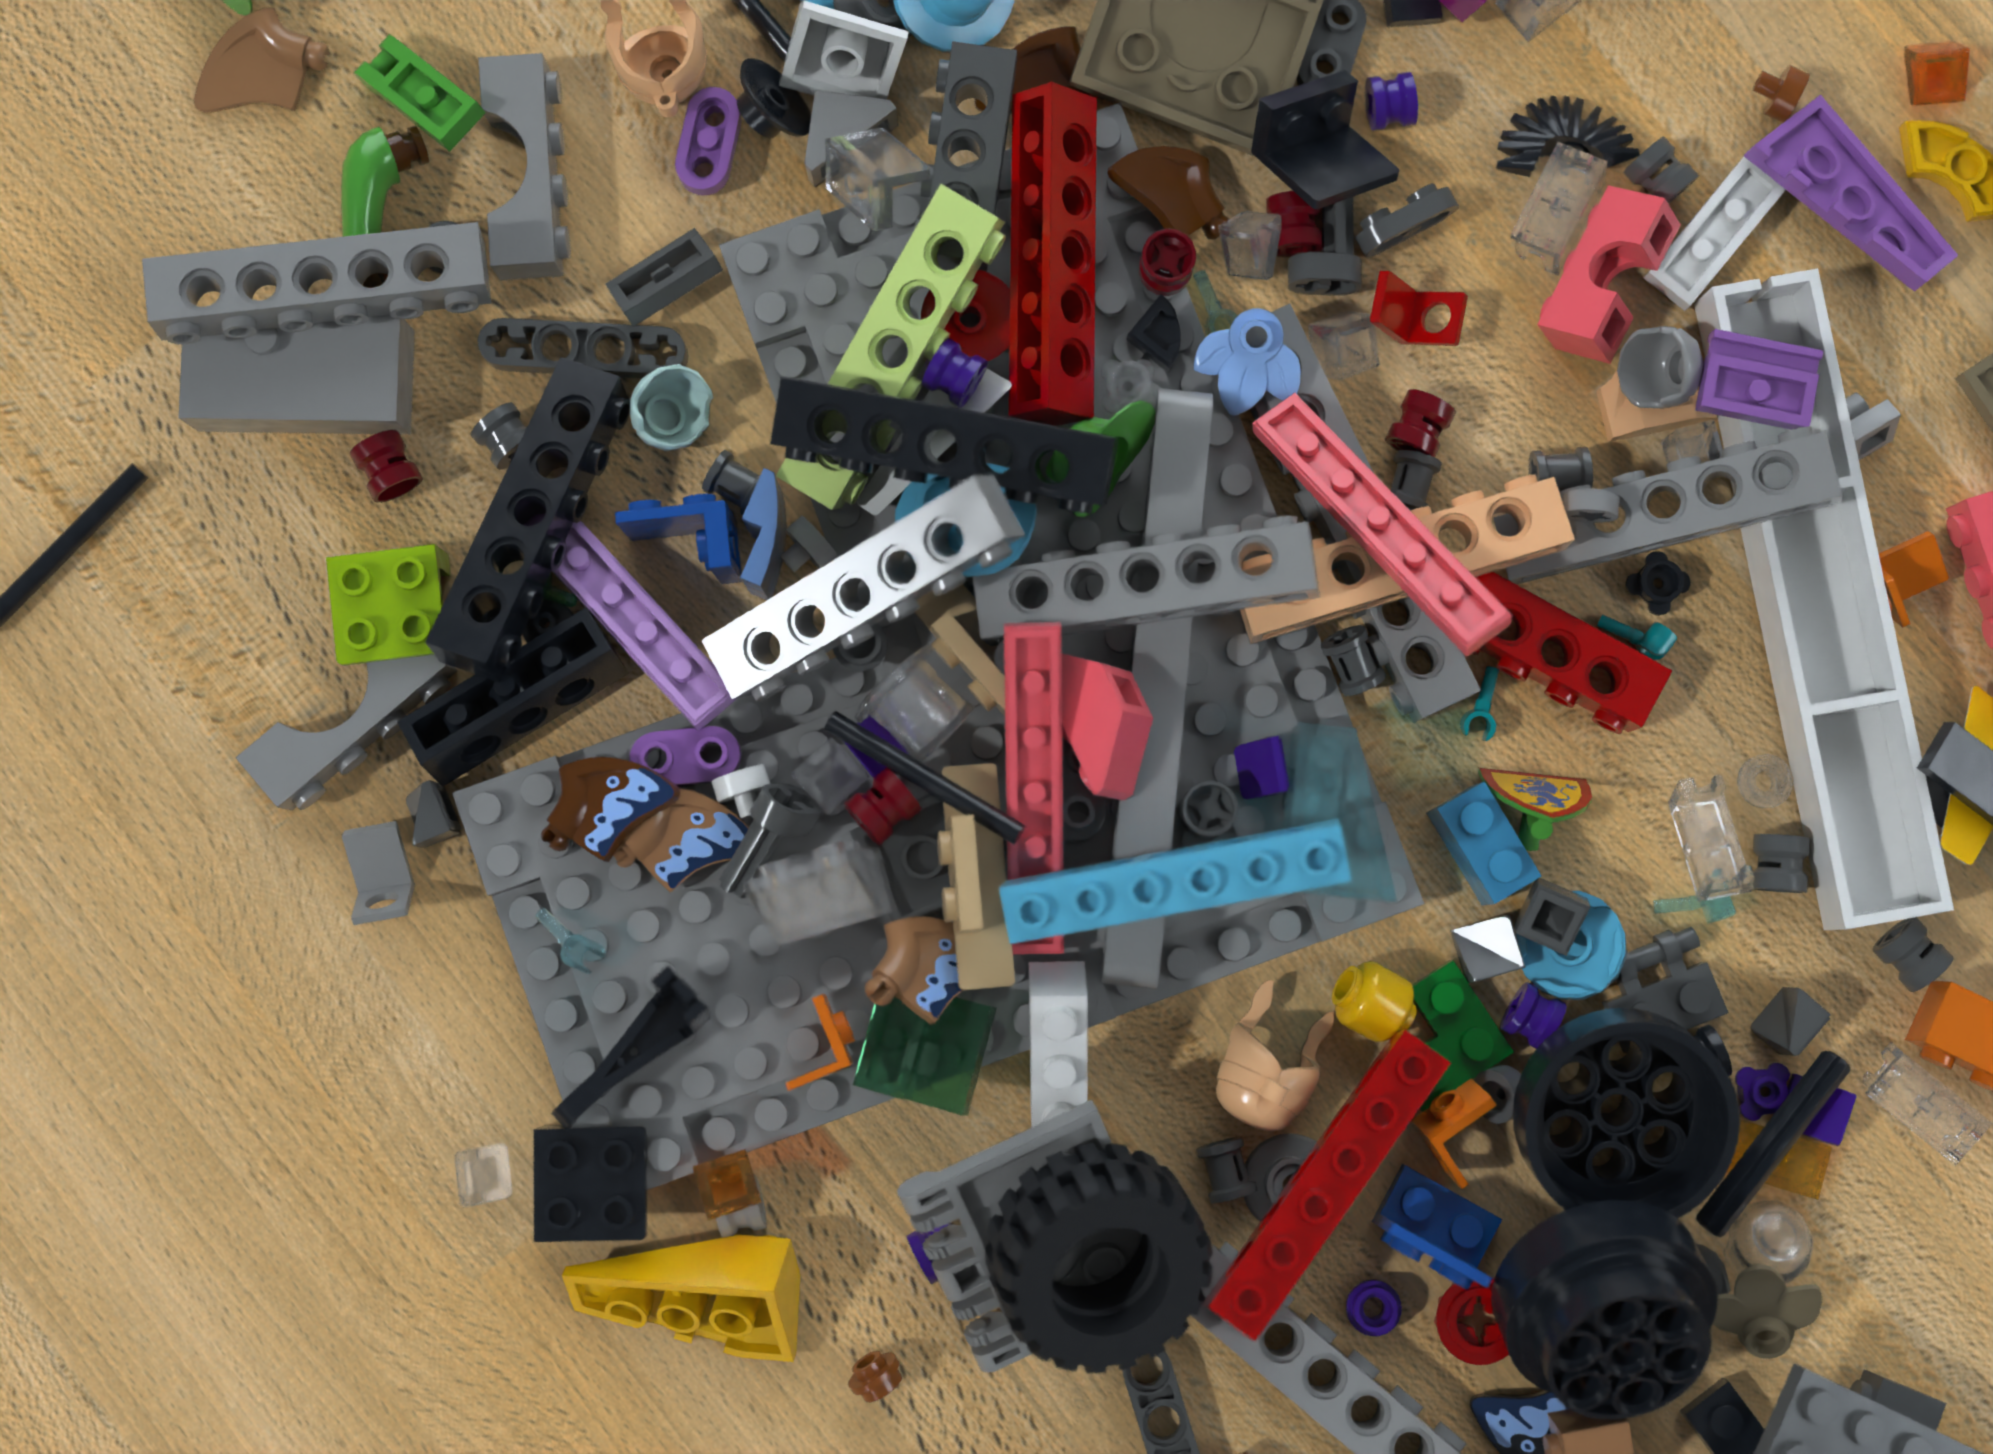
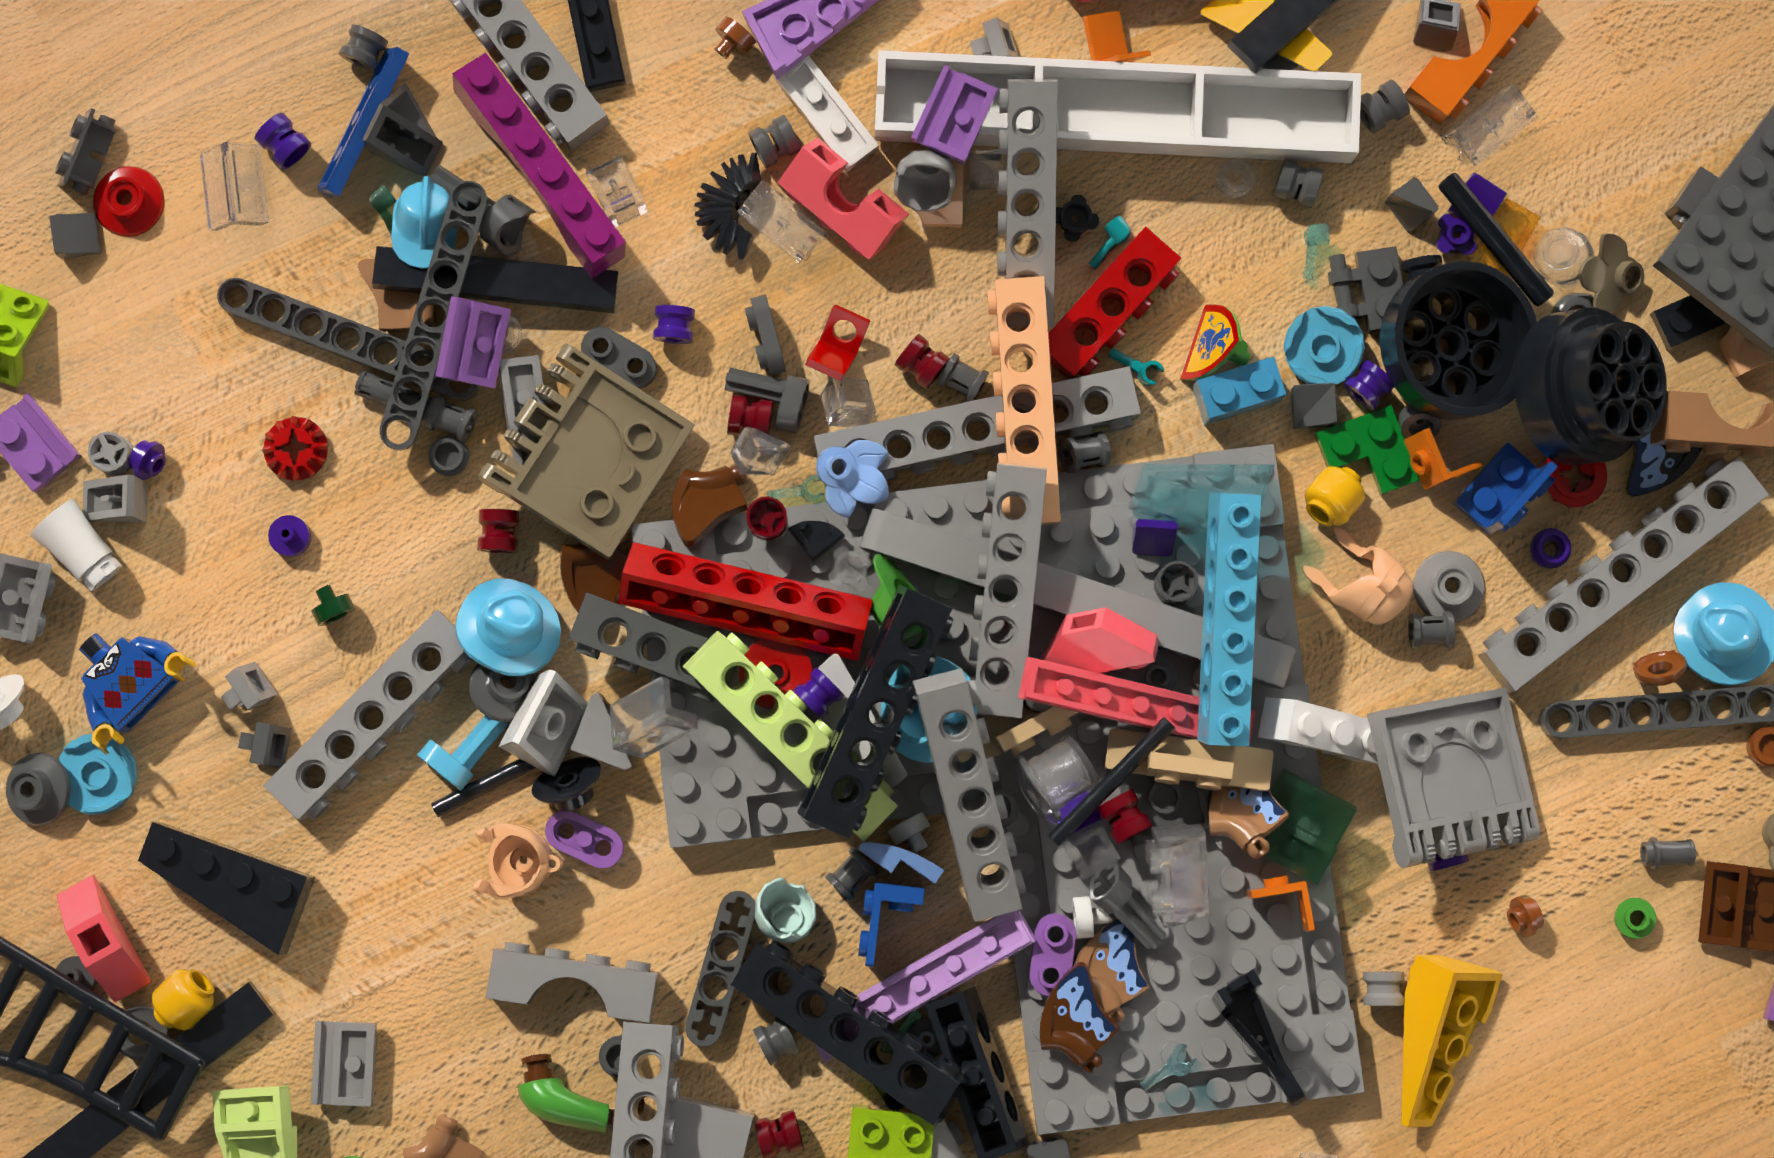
camera: 80 degrees left, 0 degrees up
bright green plate [354,34,486,152] -> none
black bracket [533,1125,647,1242] -> none
dark grey tile [605,228,723,327] -> none
clear orange slope [692,1149,762,1221] -> none
black tyre [985,1143,1213,1373] -> none
red brick [1203,1029,1451,1342] -> none
black bracket [1251,70,1400,209] -> none
coral tile [1252,393,1512,657] -> none
dark grey slope [1514,878,1590,956] -> none
dark grey bush [1528,447,1593,492] -> none
light grey tile [1563,488,1620,523] -> none
clear hinge [1668,775,1755,902] -> none

